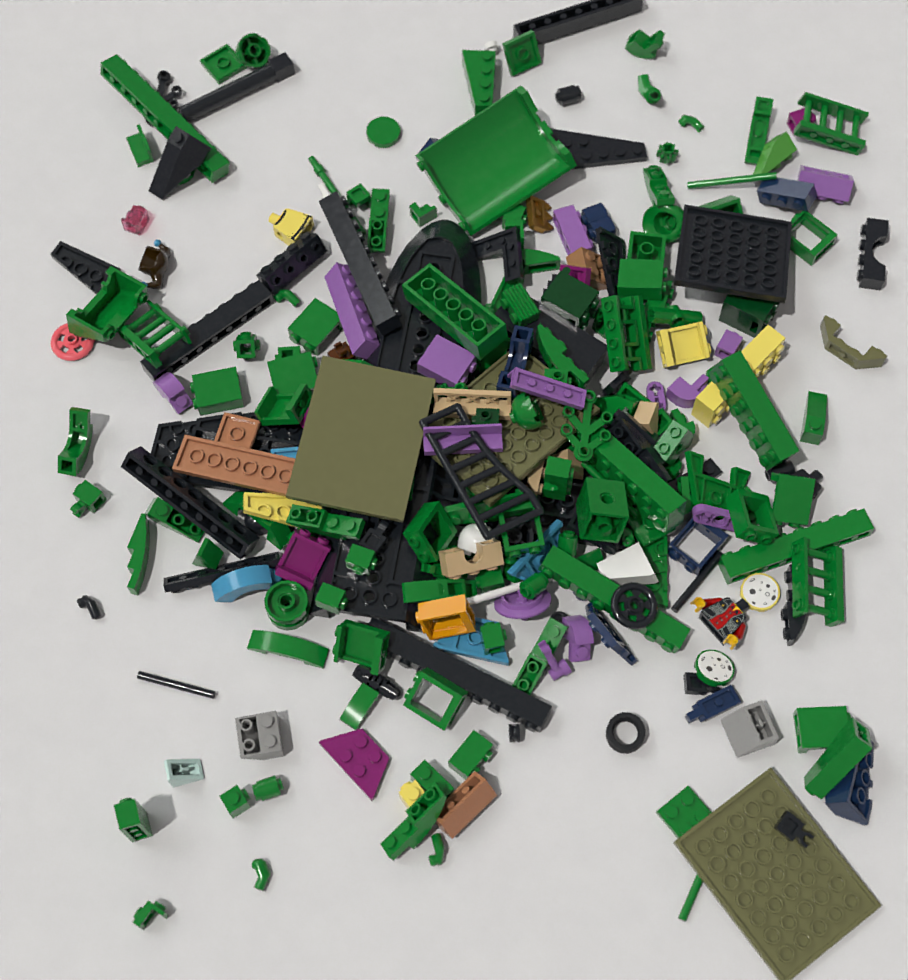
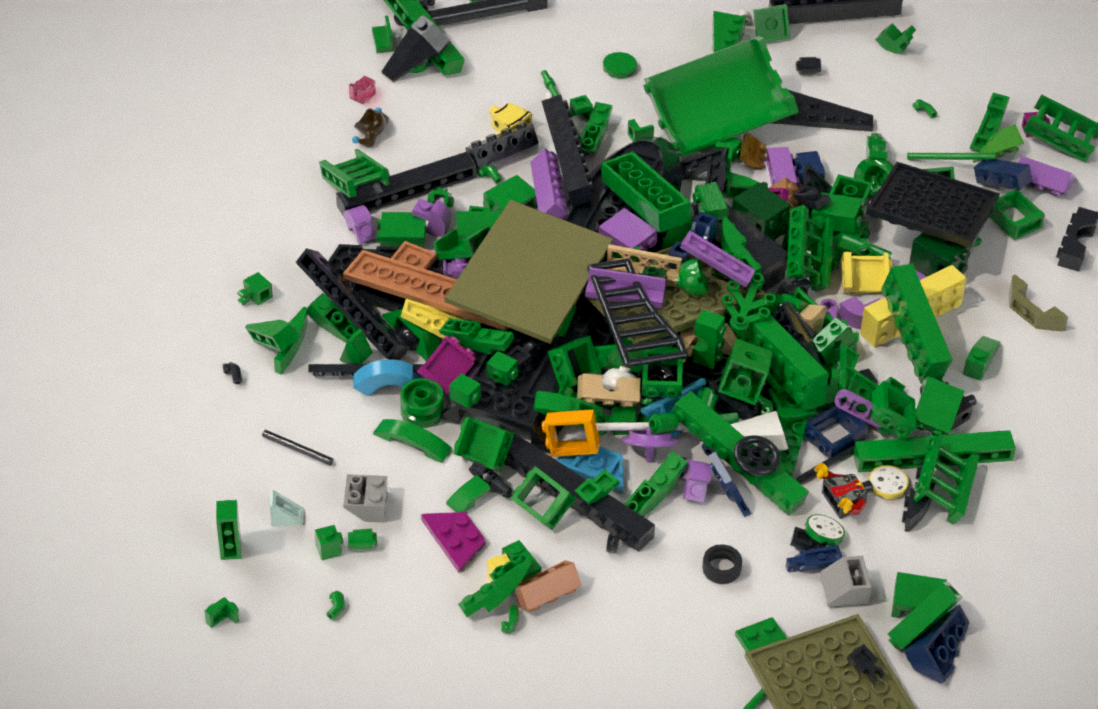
camera: 10 degrees right, 20 degrees down
black wing [51,241,121,294] -> none
coral plate [51,323,95,361] -> none
green arch [58,407,93,476] -> none
green windscreen [66,266,149,342] -> none
green brick [448,730,494,780] -> none
green brick [479,622,507,655] -> none
medium lavender brick [538,640,572,681] -> none
green arm [638,74,661,104] -> none
green gear [656,142,679,165] -> none
none -> green slope [245,320,298,352]
none -> medium lavender brick [412,199,452,237]
none -> medium lavender plate [443,258,470,278]
none -> green slope [575,469,619,504]
none -> black slope [793,186,831,210]

